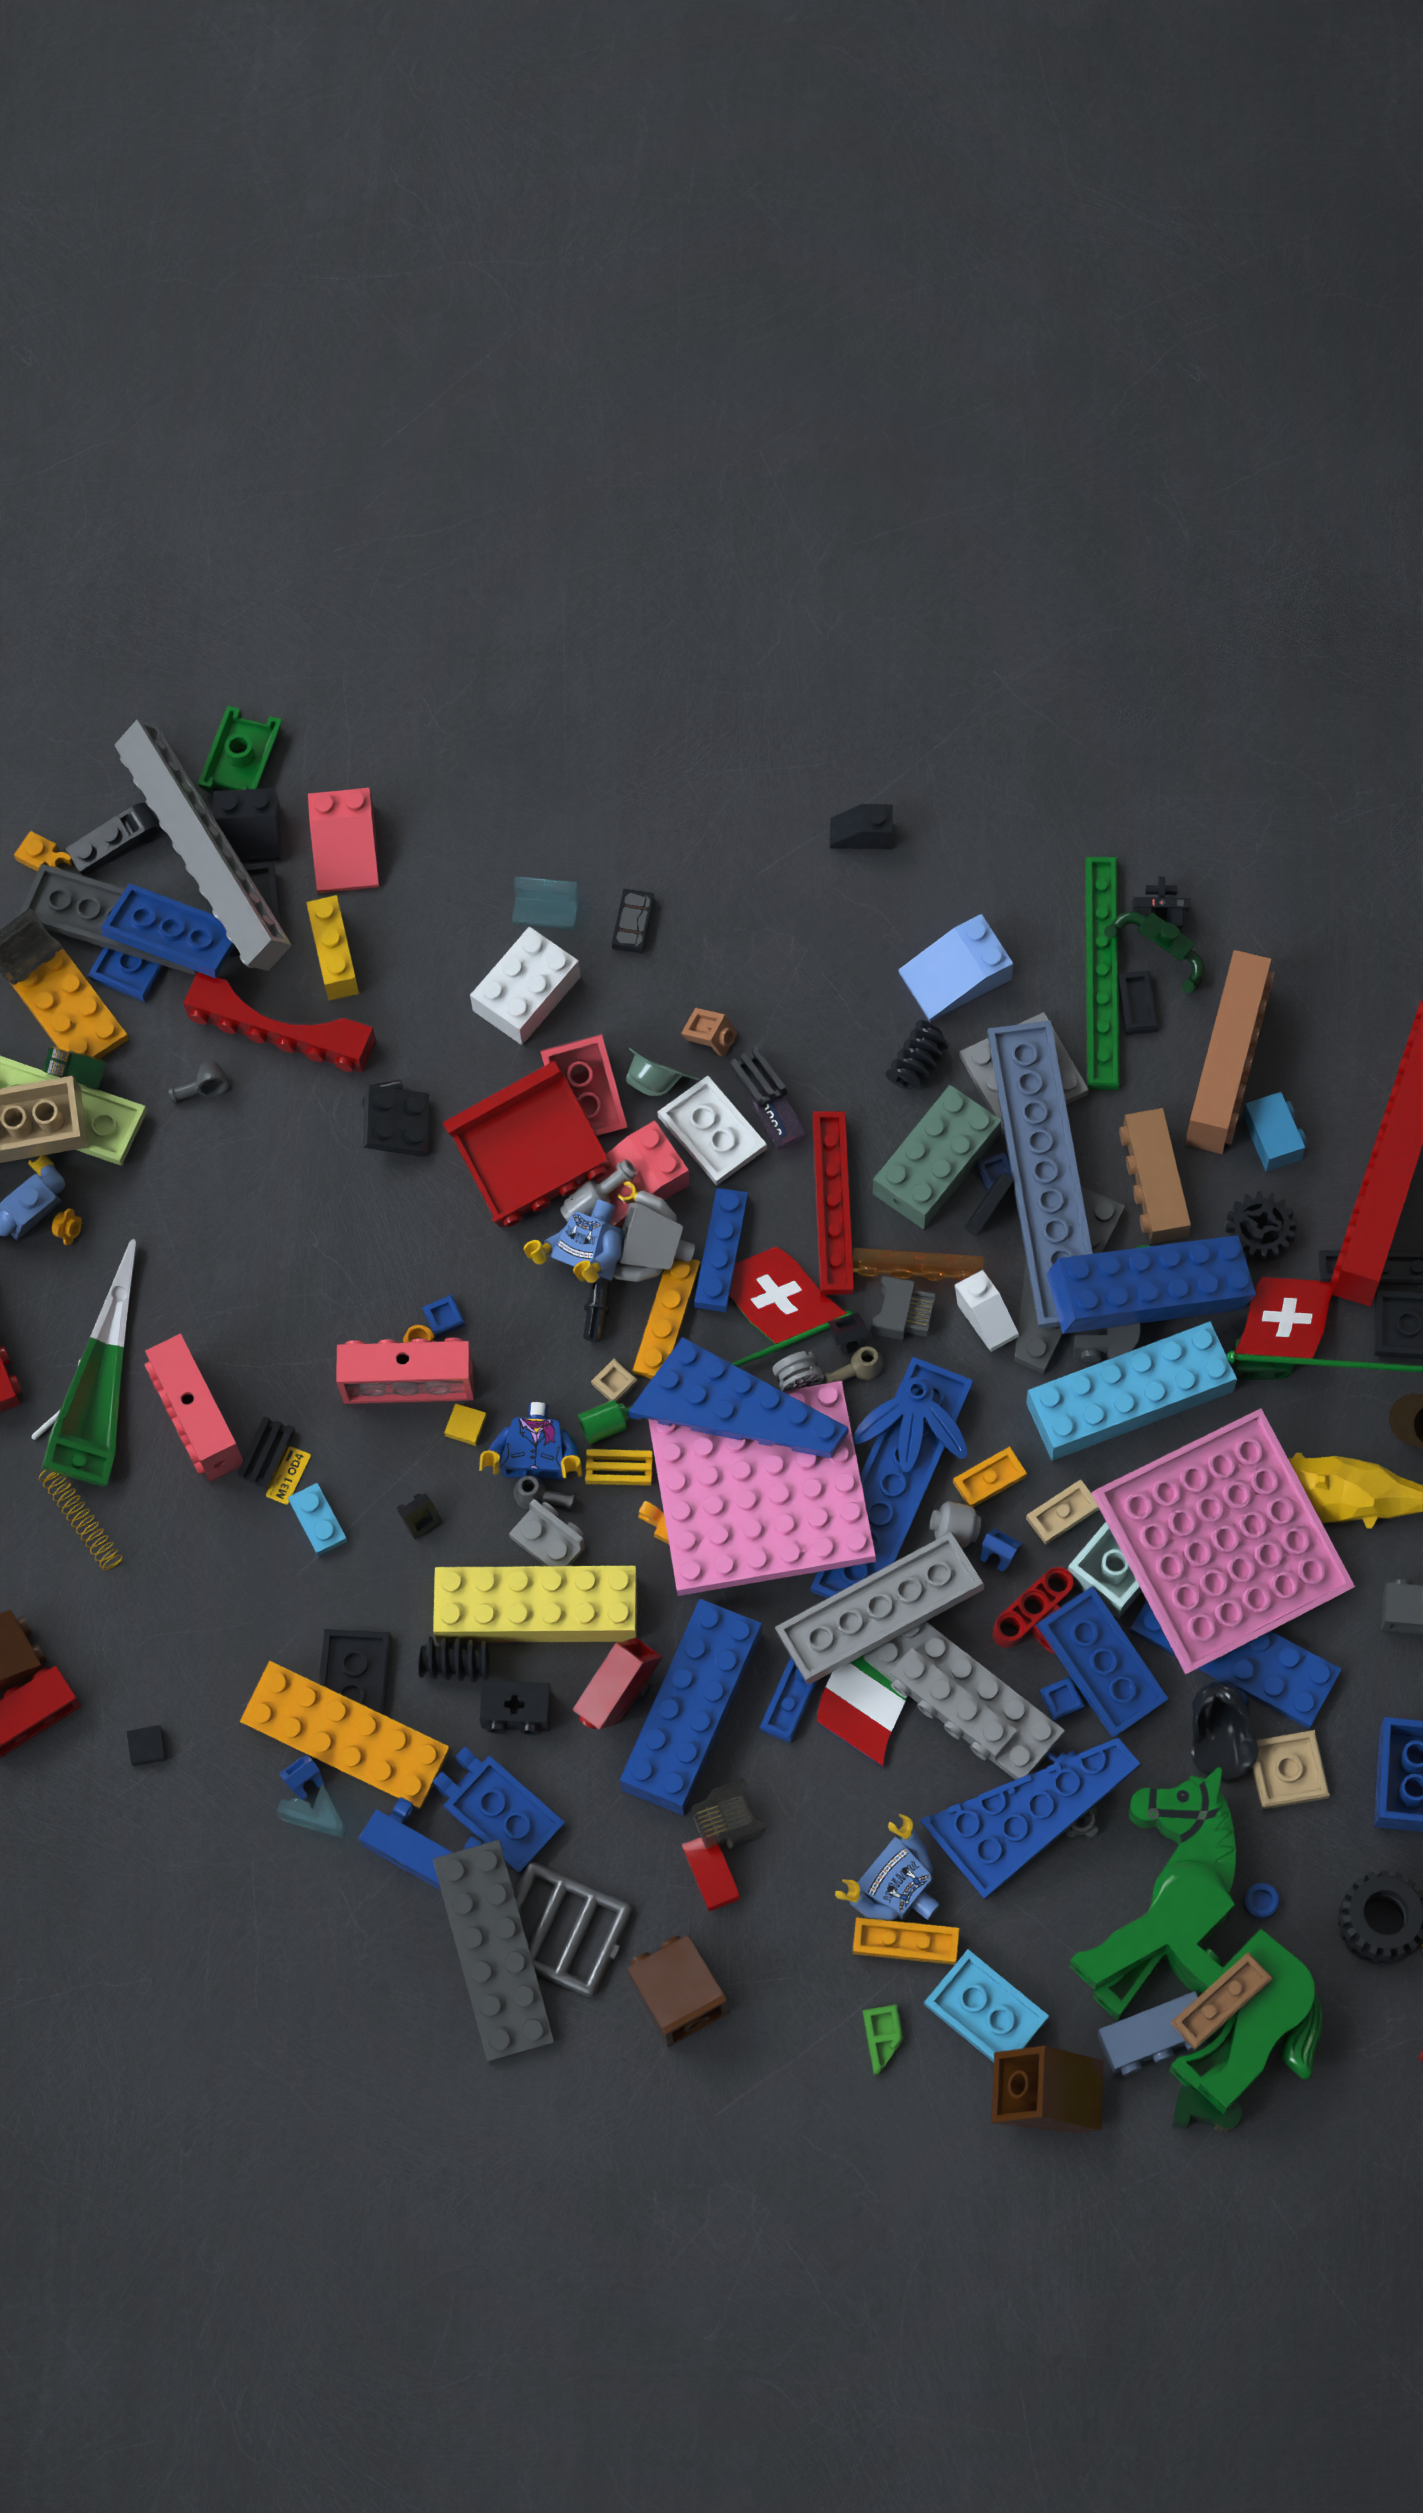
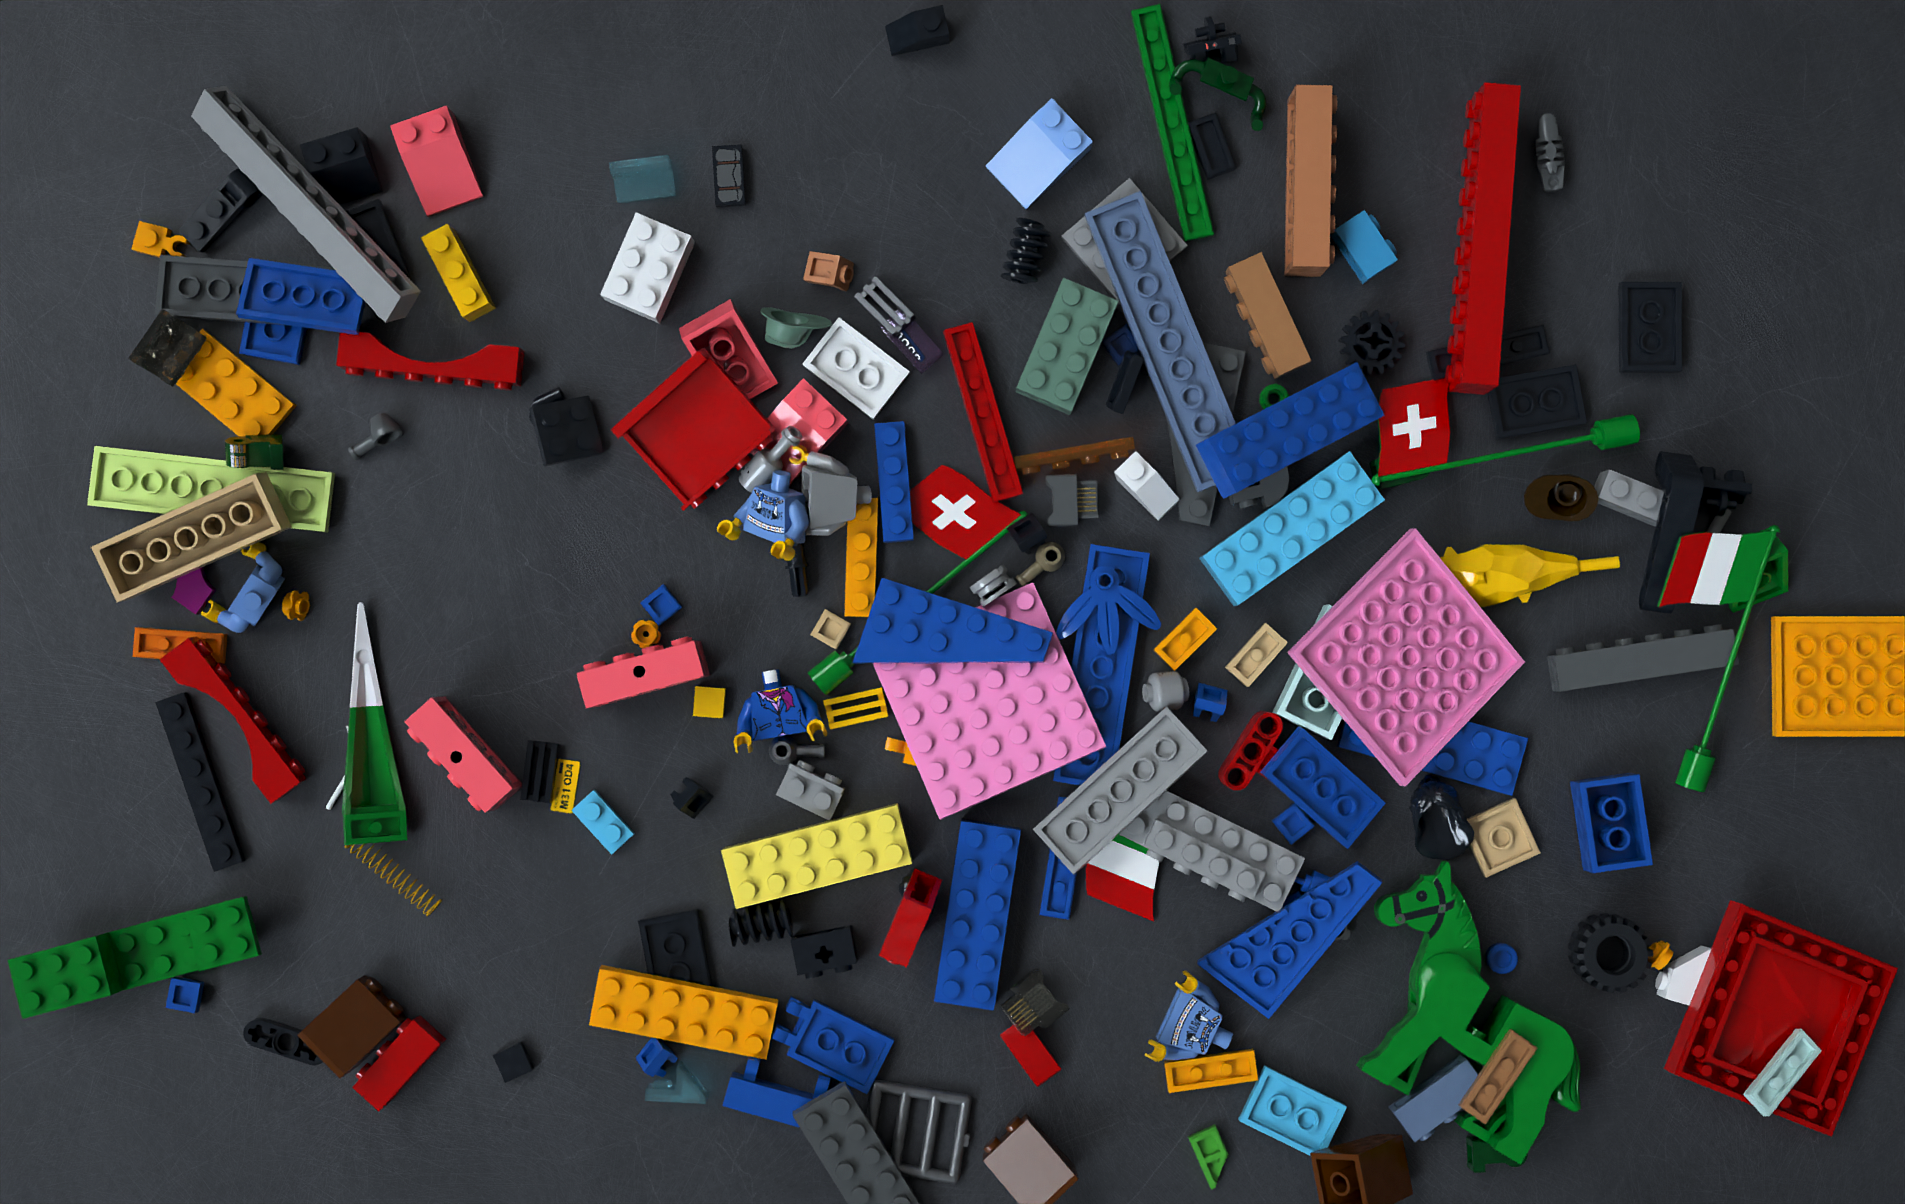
camera: 15 degrees left, 20 degrees up
green piece [198,705,282,794] -> none

